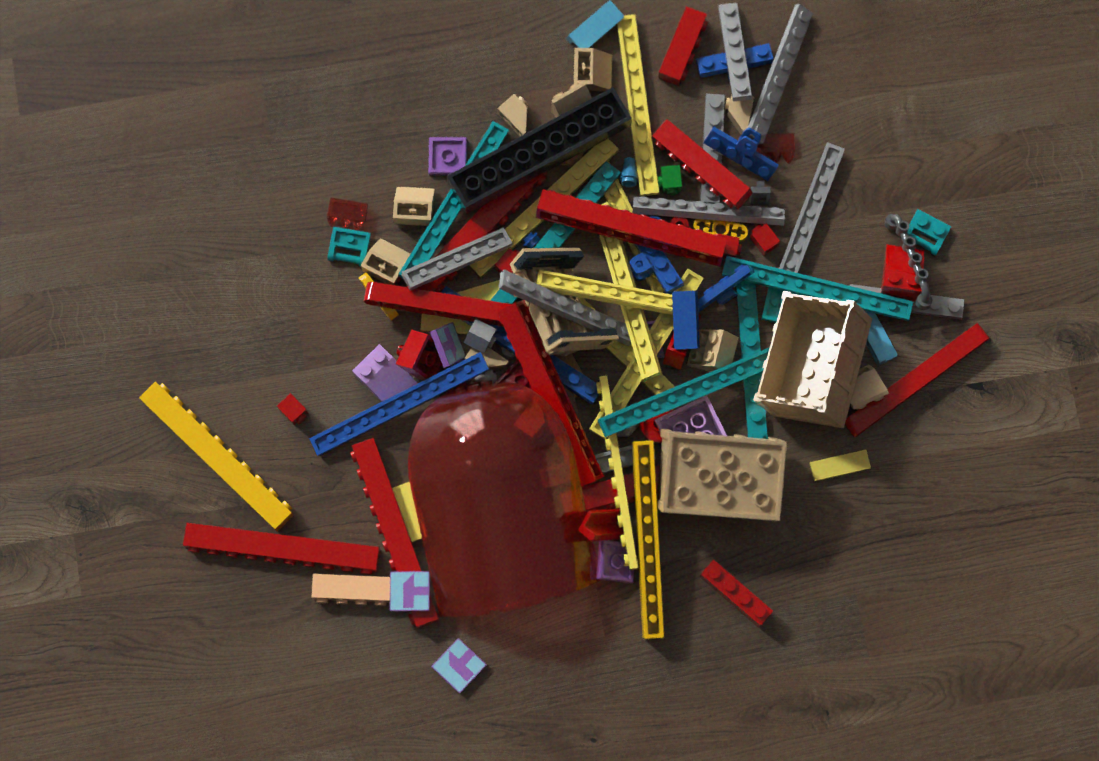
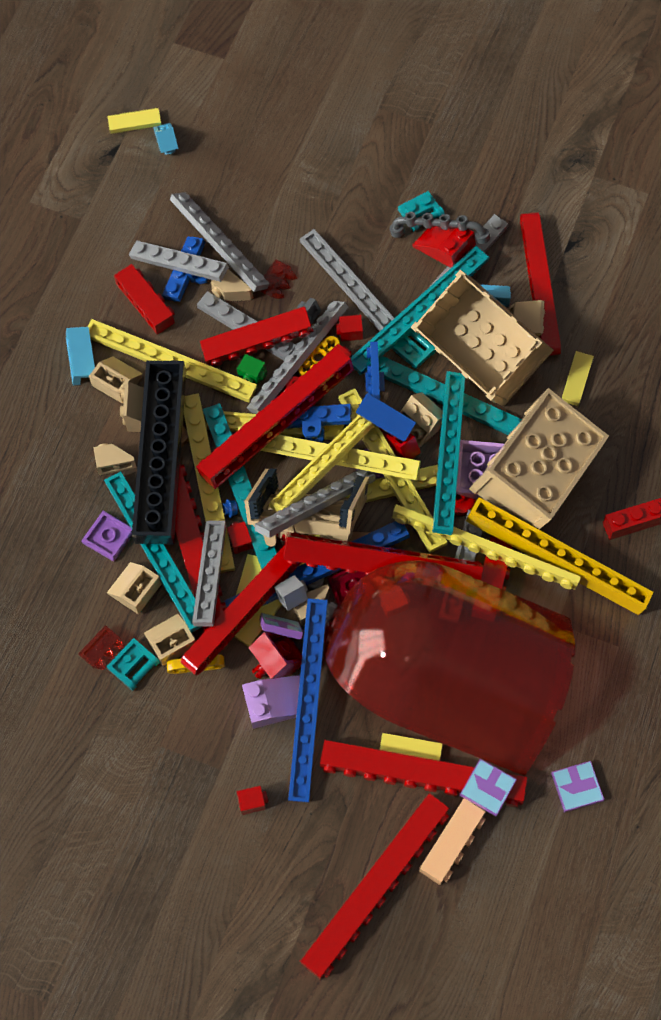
camera: 60 degrees left, 10 degrees down
yellow brick [139,381,294,532] -> none
red panel [578,509,624,541] -> none
medium lavender tile [596,540,636,584] -> none
dark azure cone [620,158,638,187] -> none
blue plate [703,127,779,181] -> none

